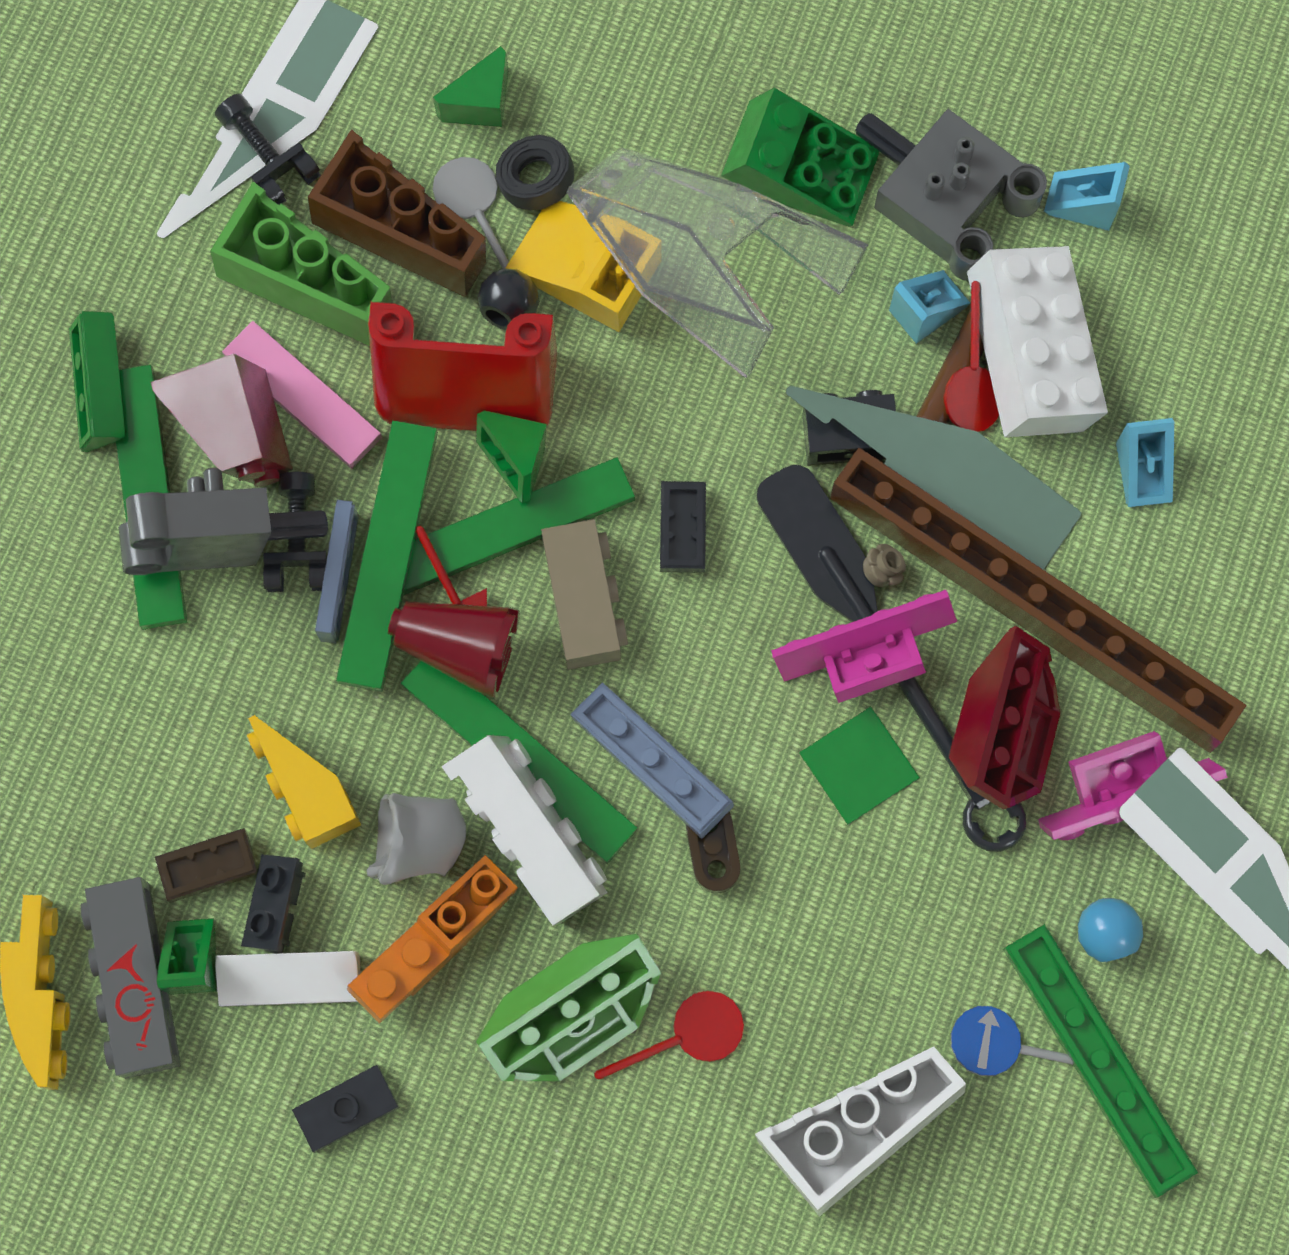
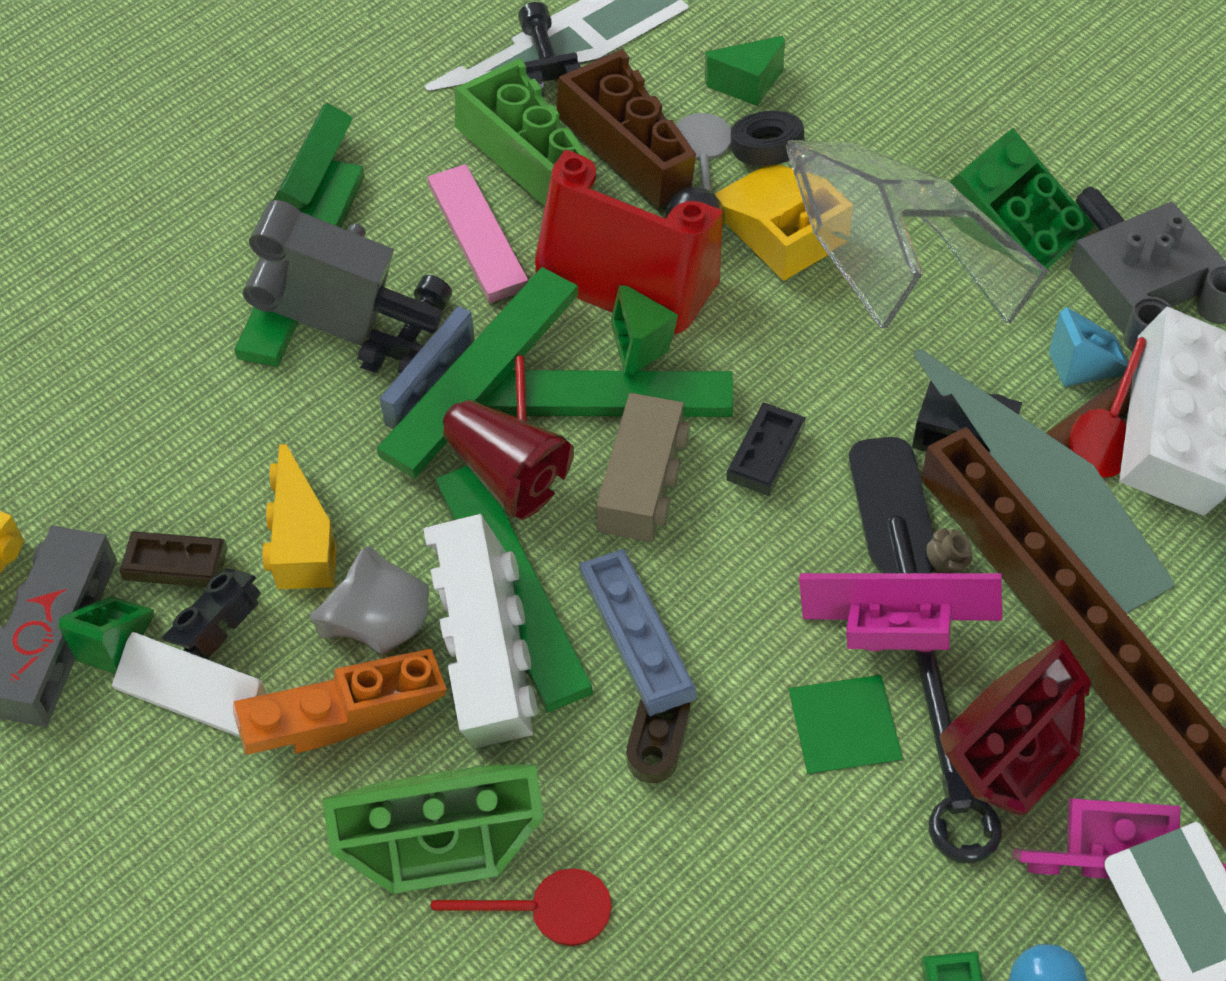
camera: 25 degrees right, 20 degrees down
slope [151,354,293,487] -> none
black plate [292,1065,400,1153] -> none

